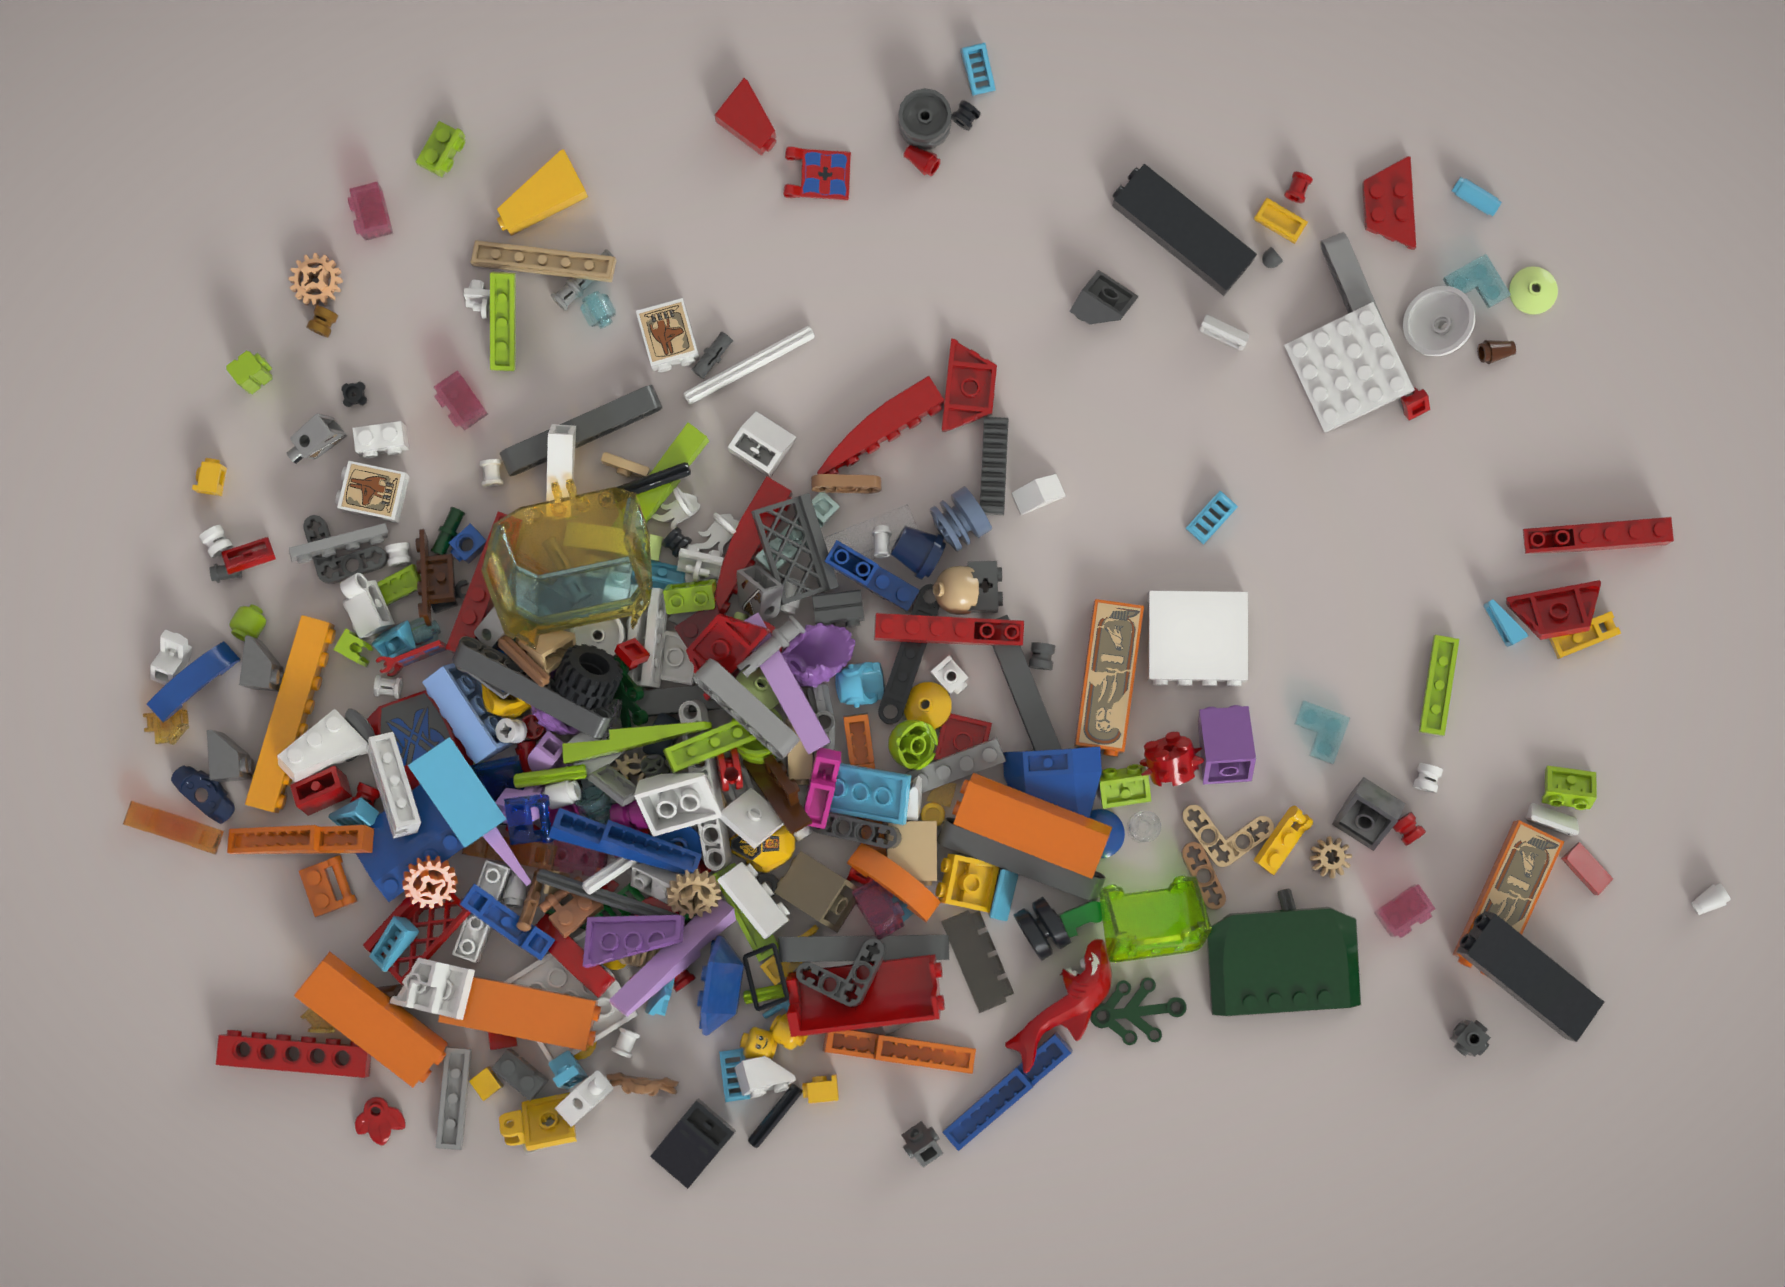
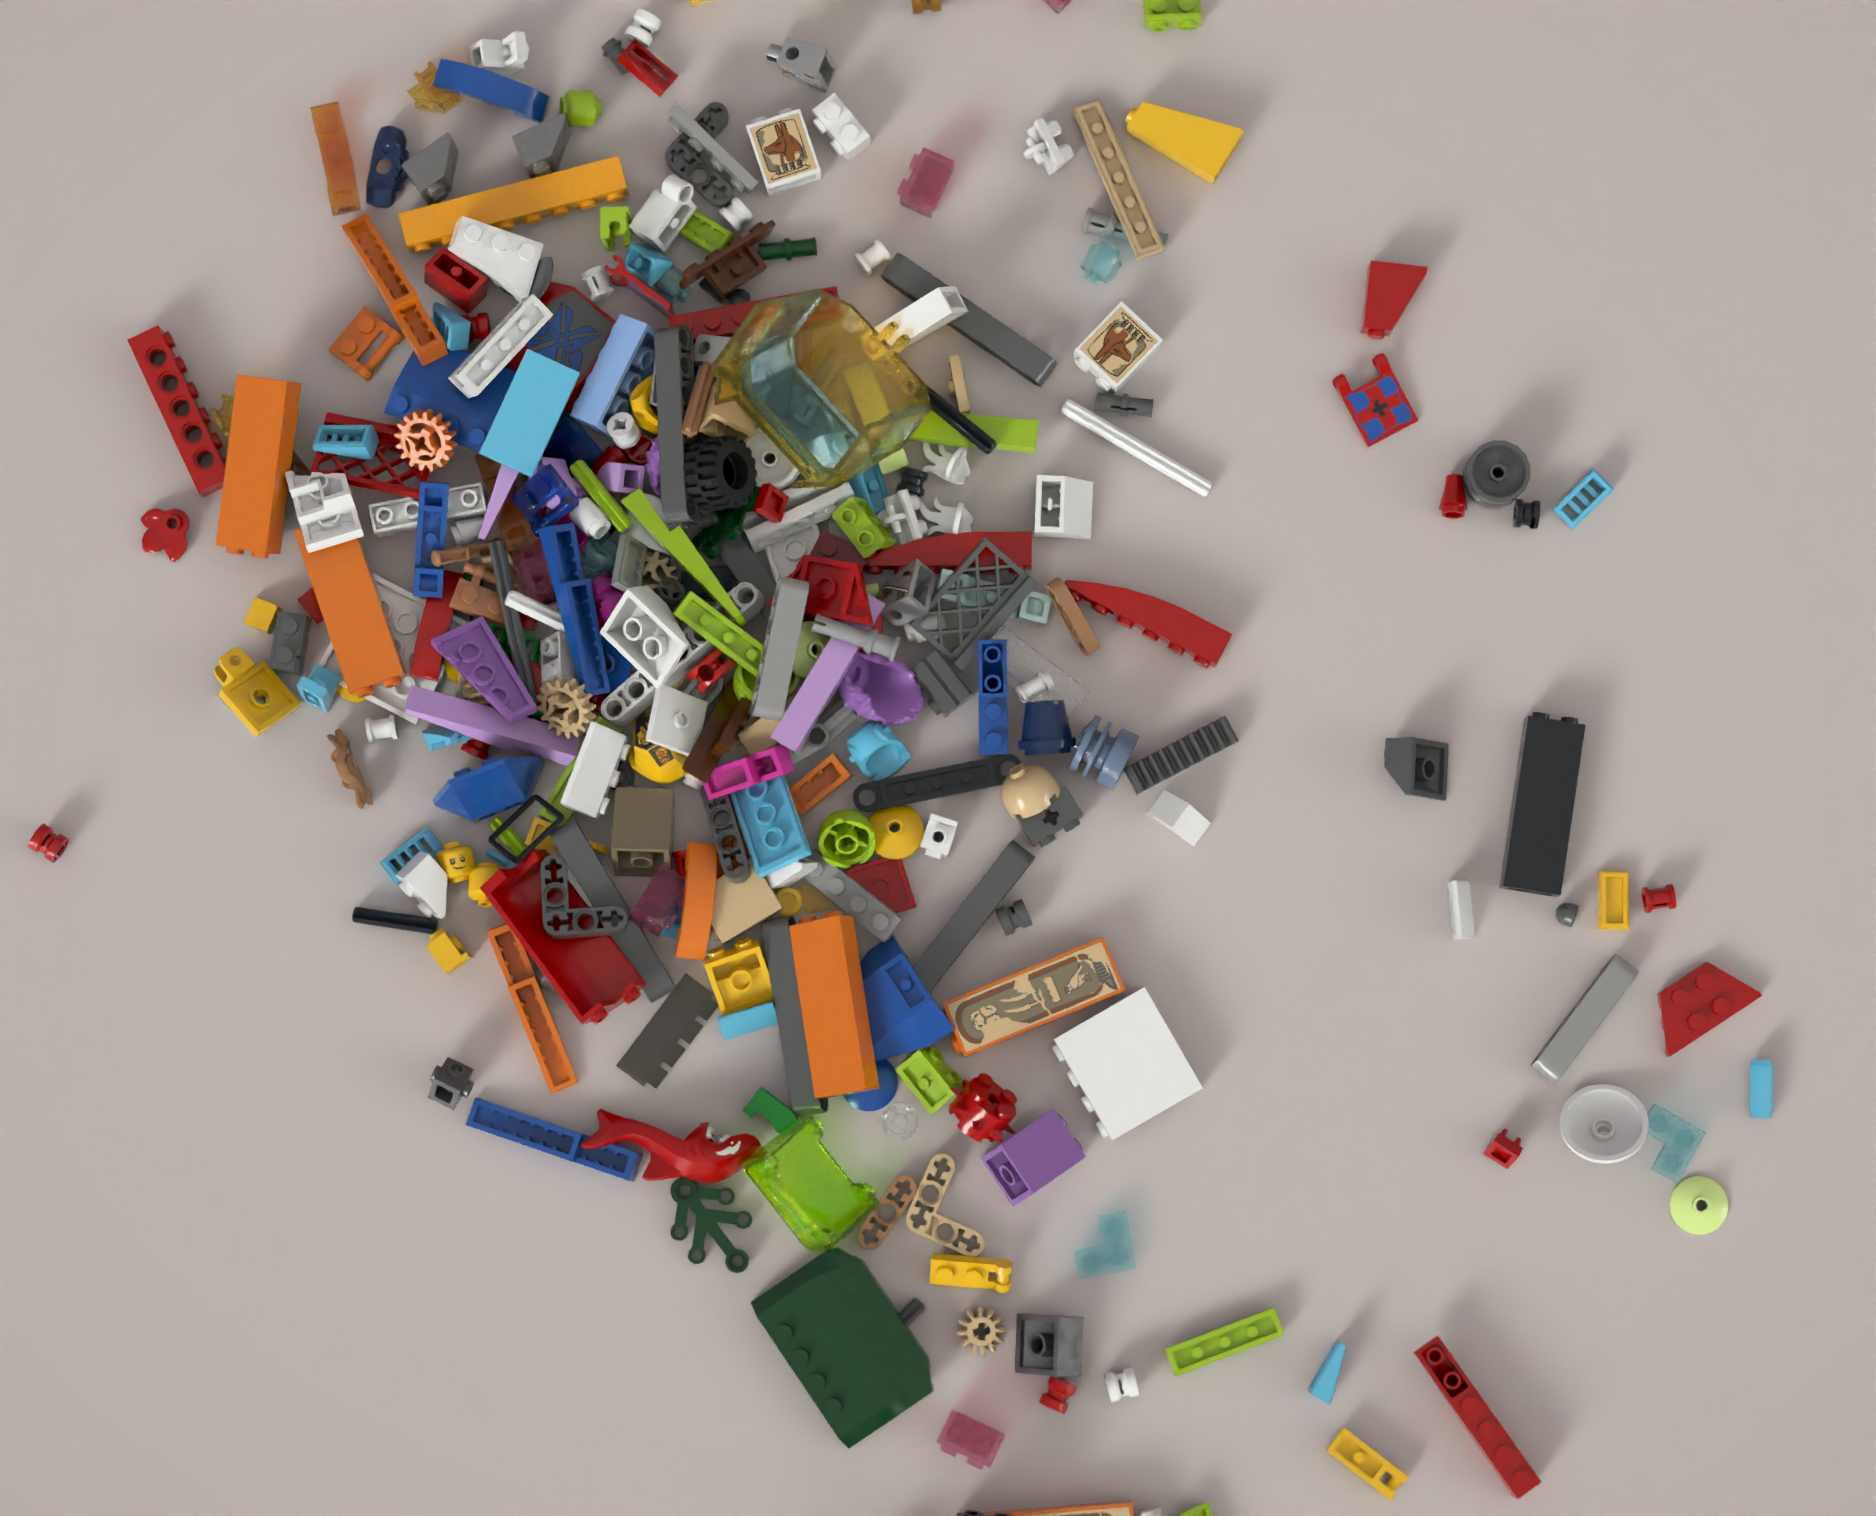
camera: 60 degrees right, 0 degrees up
black plate [341,382,367,407] -> none
light grey plate [436,1047,472,1150] -> none
blue brick [449,523,487,564] -> none
lime plate [490,272,516,371] -> none
white torso [555,1070,613,1127] -> none
black slope [650,1098,736,1189] -> none
red slope [874,613,1024,646] -> none
red wing [942,338,997,432] -> none
black wheel [1013,896,1071,961] -> none
medium azure slope [1185,491,1238,545] -> none
white plate [1284,302,1415,433] -> none
reddish brown cone [1477,340,1516,364] -> none
red wing [1506,580,1601,640] -> none

